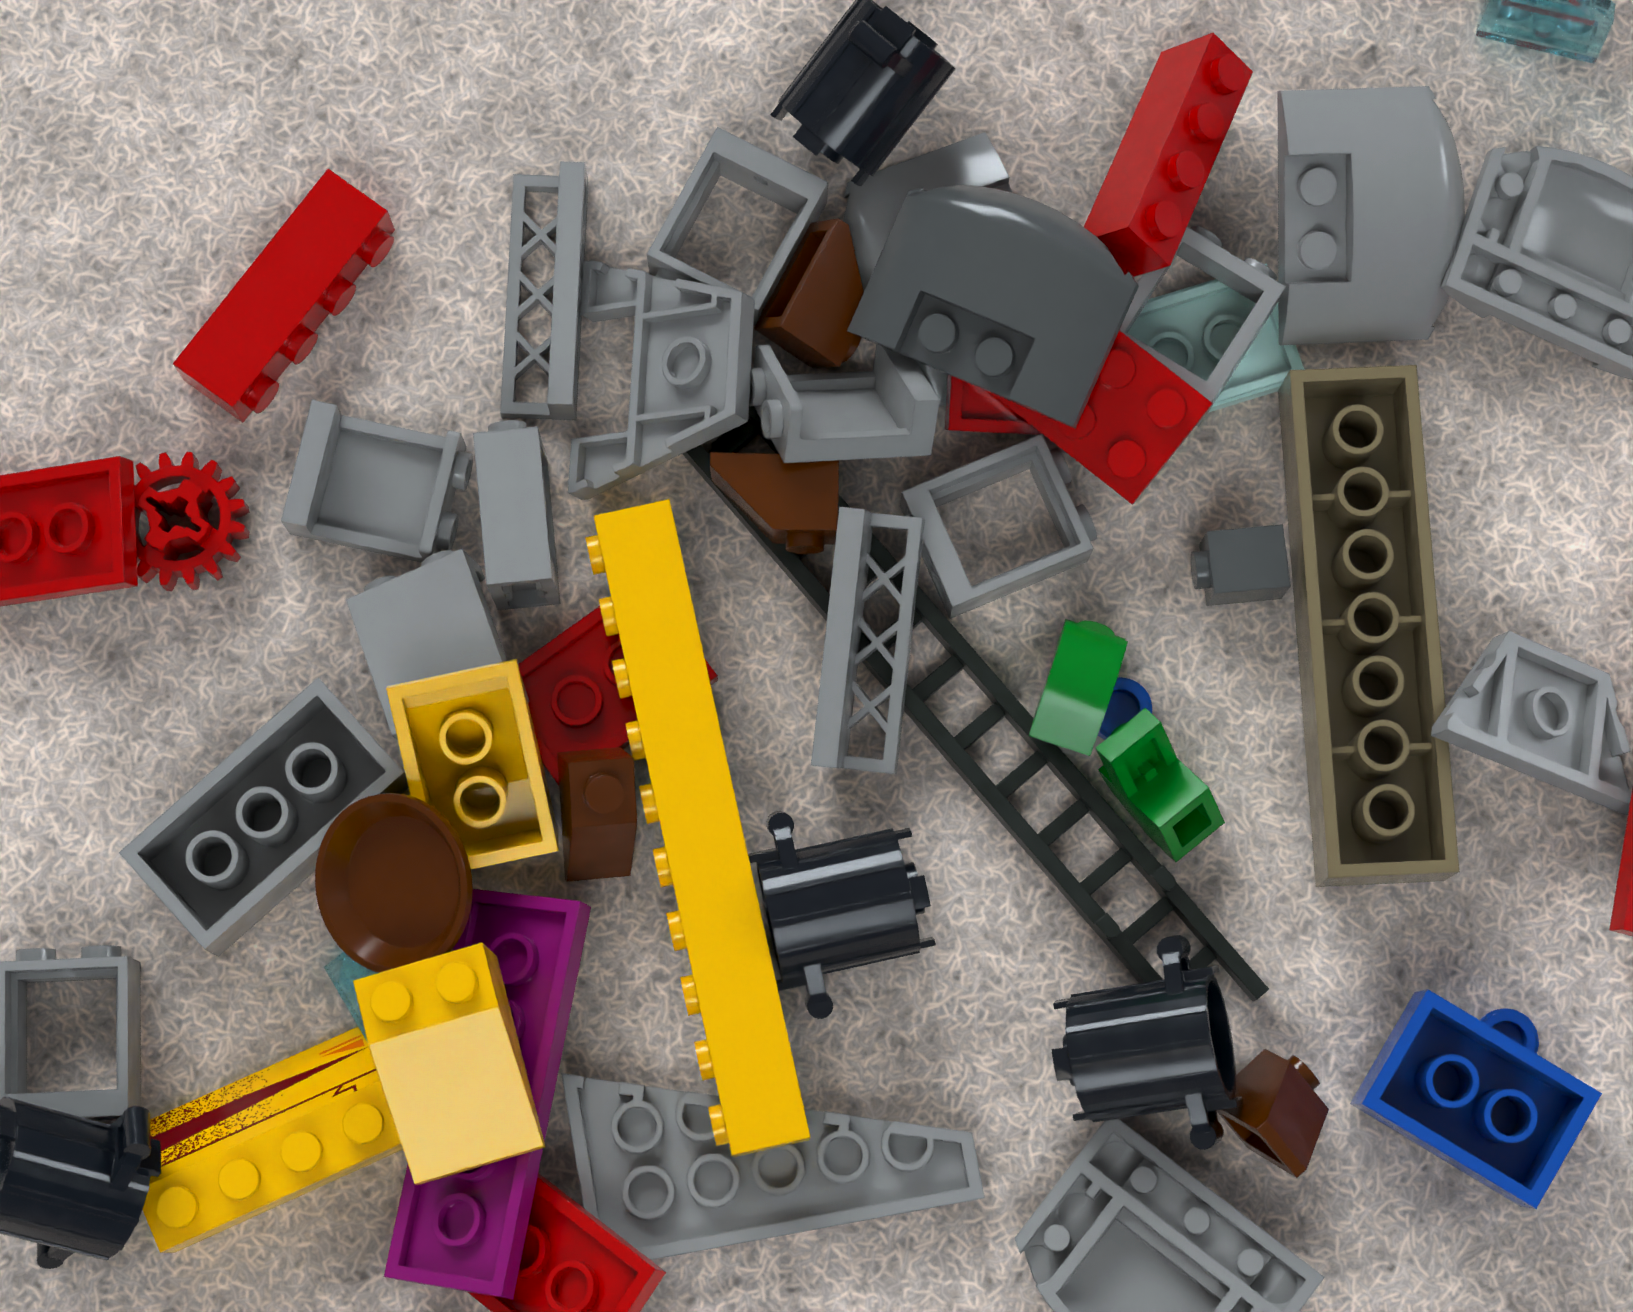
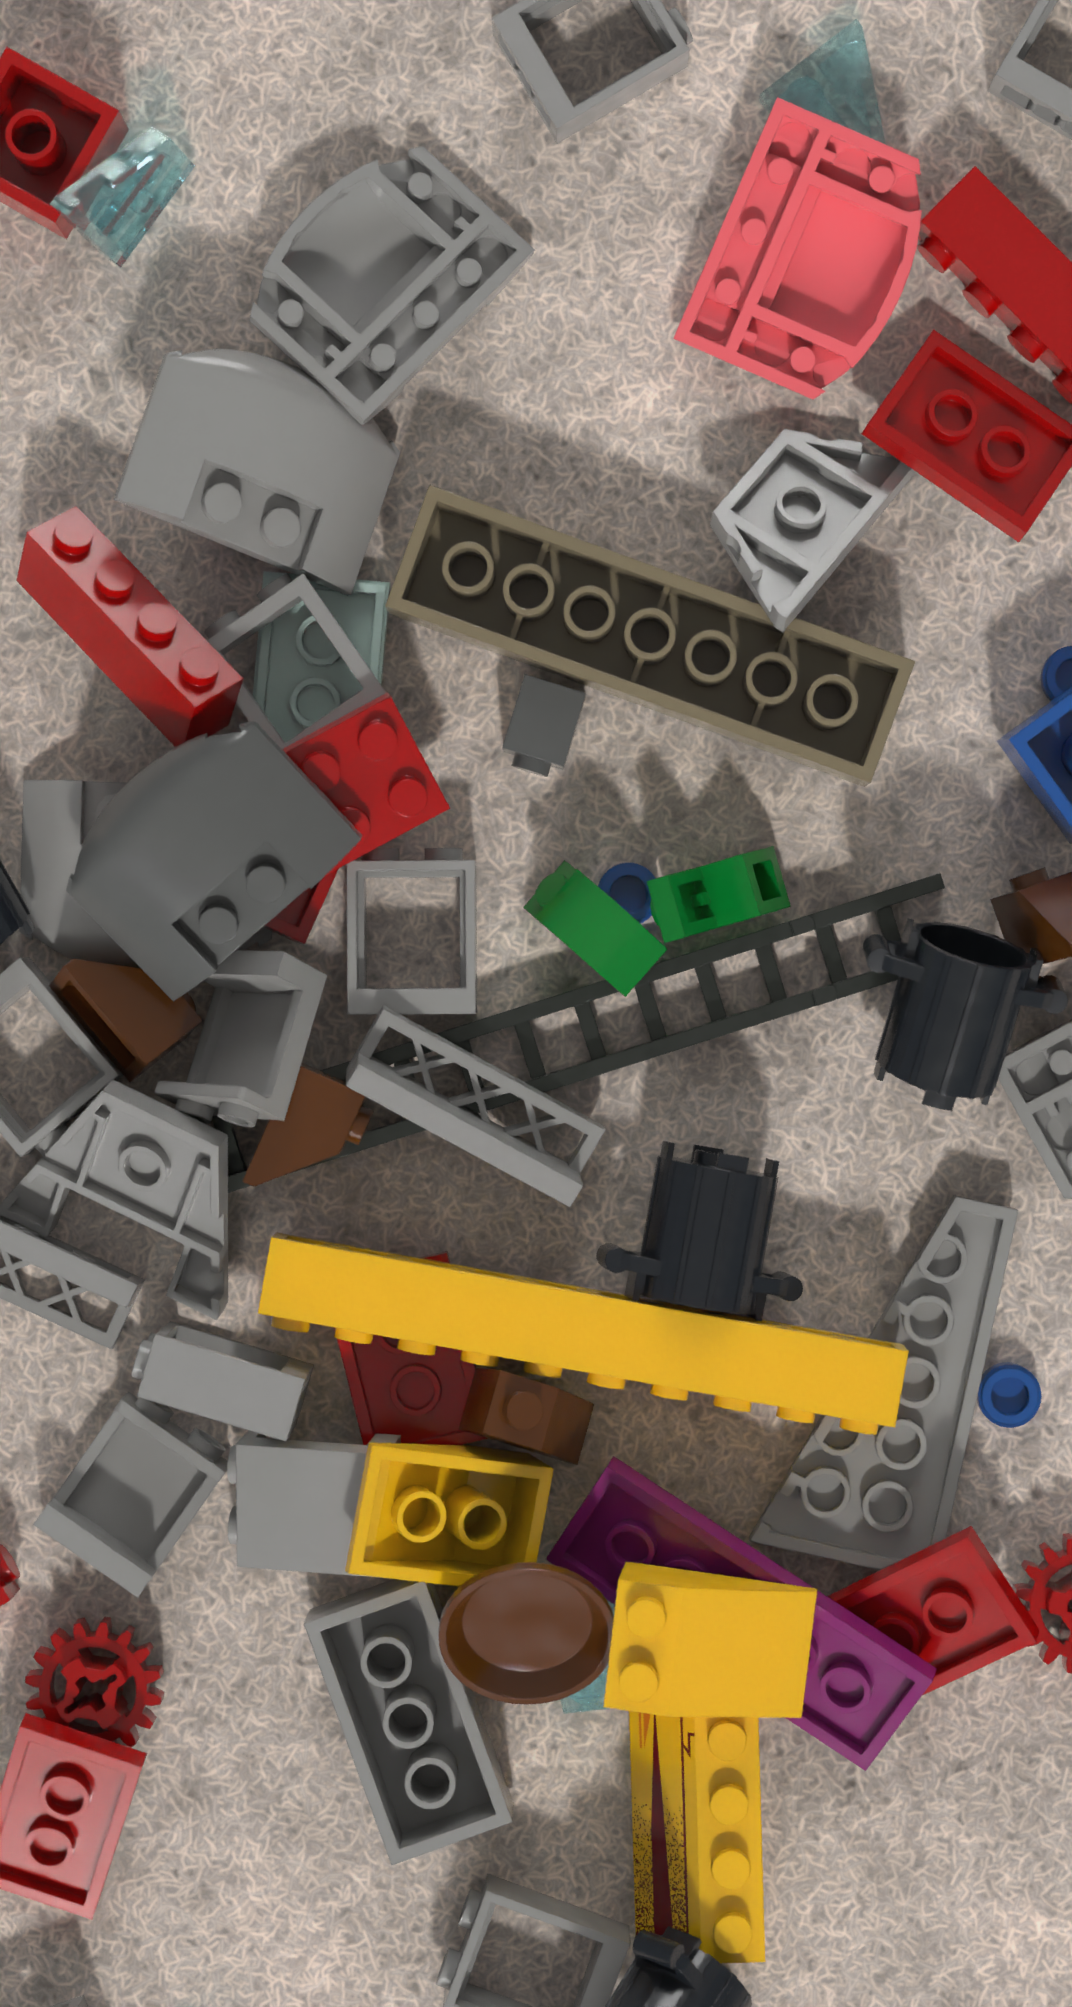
camera: 60 degrees left, 10 degrees up
none -> blue tile [977,1362,1041,1428]

